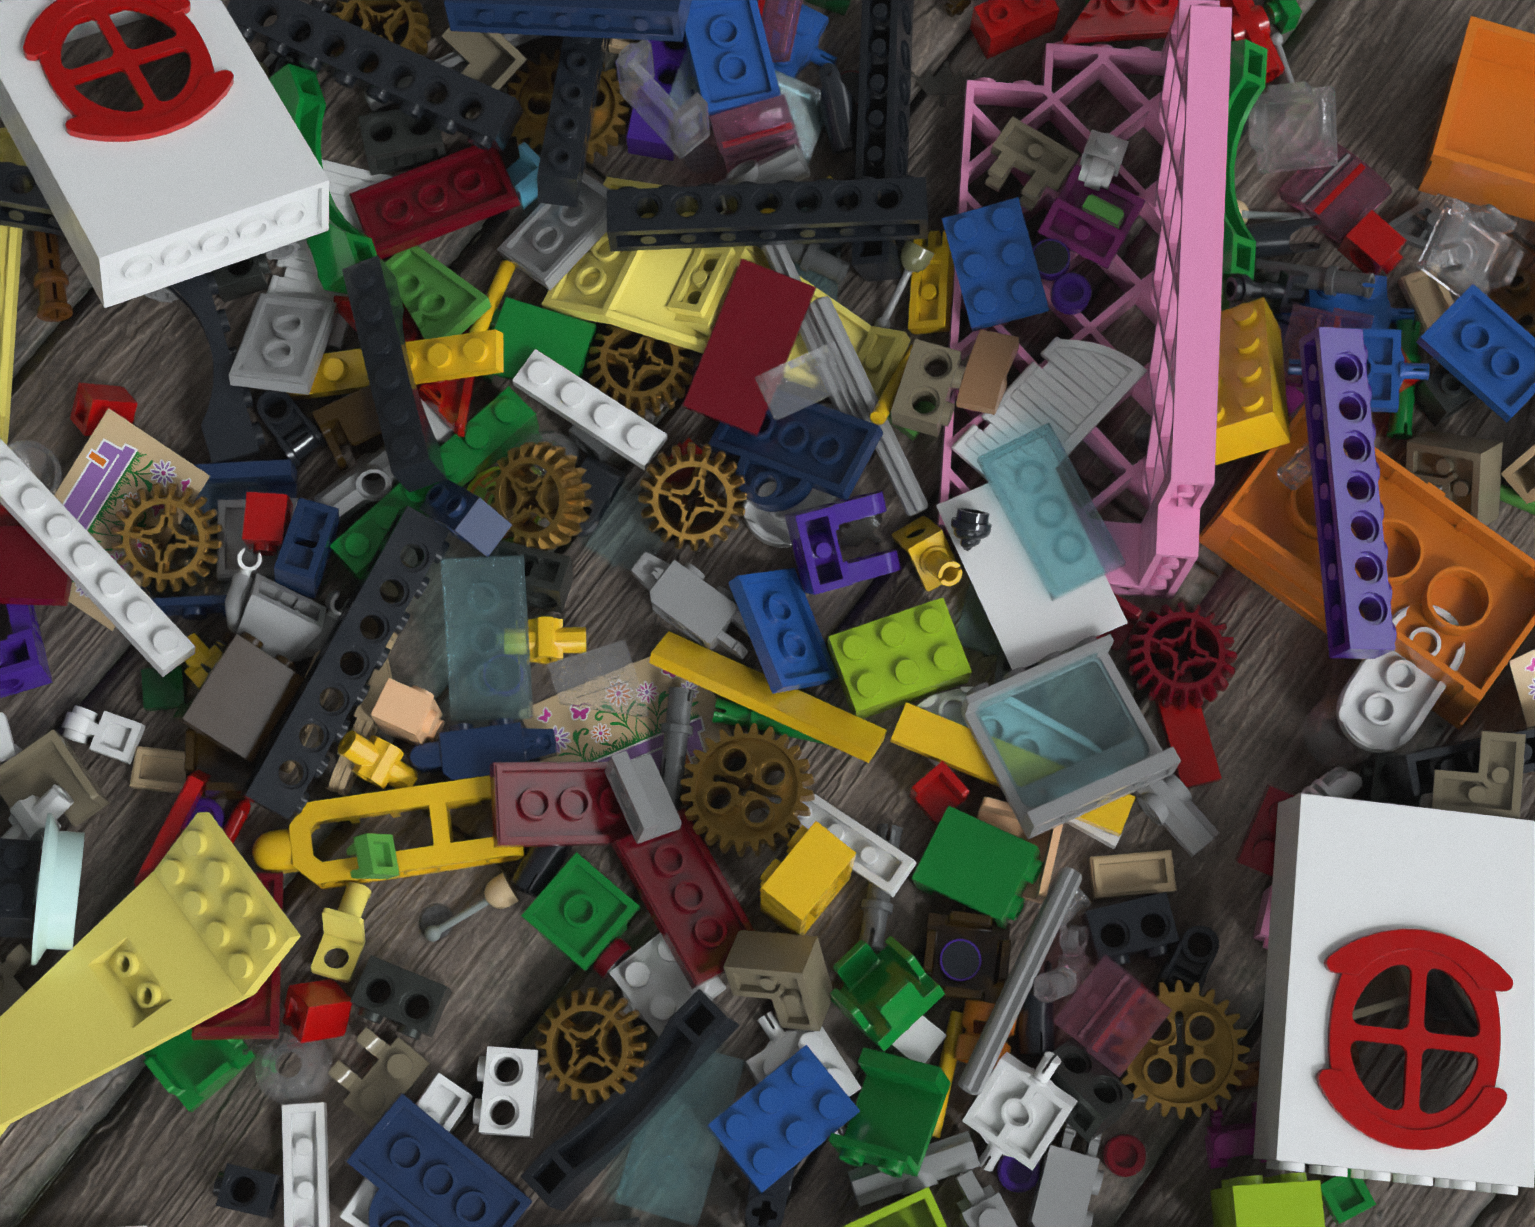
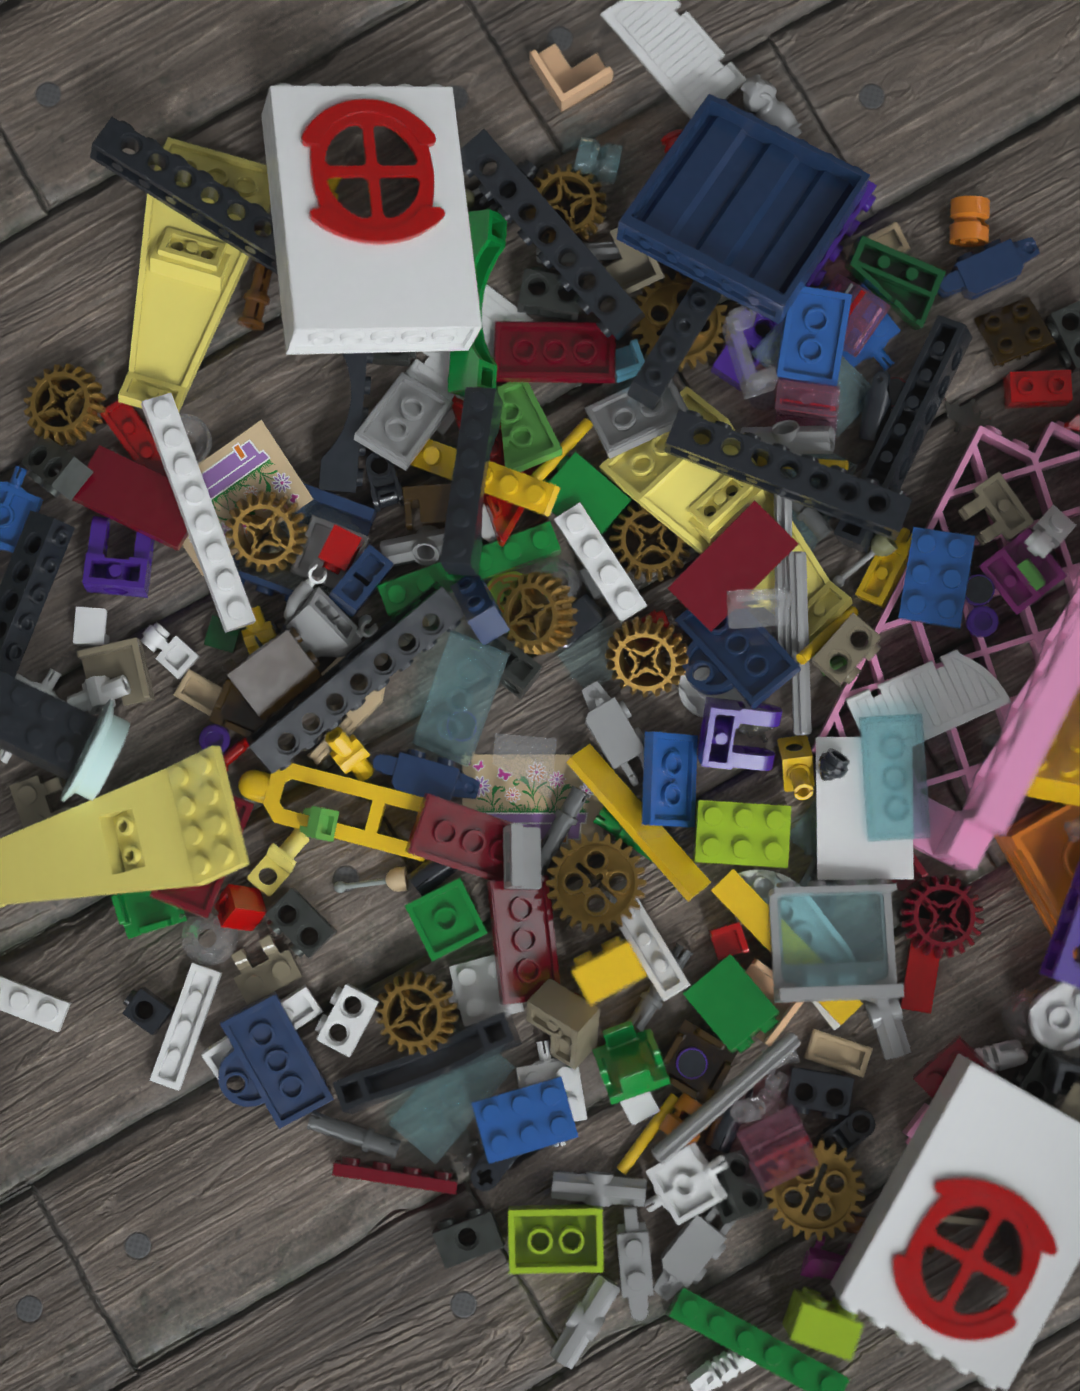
camera: 25 degrees right, 10 degrees up
red panel [70,383,138,436] -> none
red tile [134,769,211,887] -> none
light nougat brick [371,678,445,746] -> none
yellow axle [505,617,586,664] -> none
dark red tile [593,938,631,979] -> none
green panel [828,1047,951,1178] -> none
medium nougat slope [956,329,1019,415] -> none
dark purple tile [997,1155,1040,1193] -> none
dark red tile [1102,1134,1146,1177] -> none
green plate [1321,1169,1376,1225] -> none

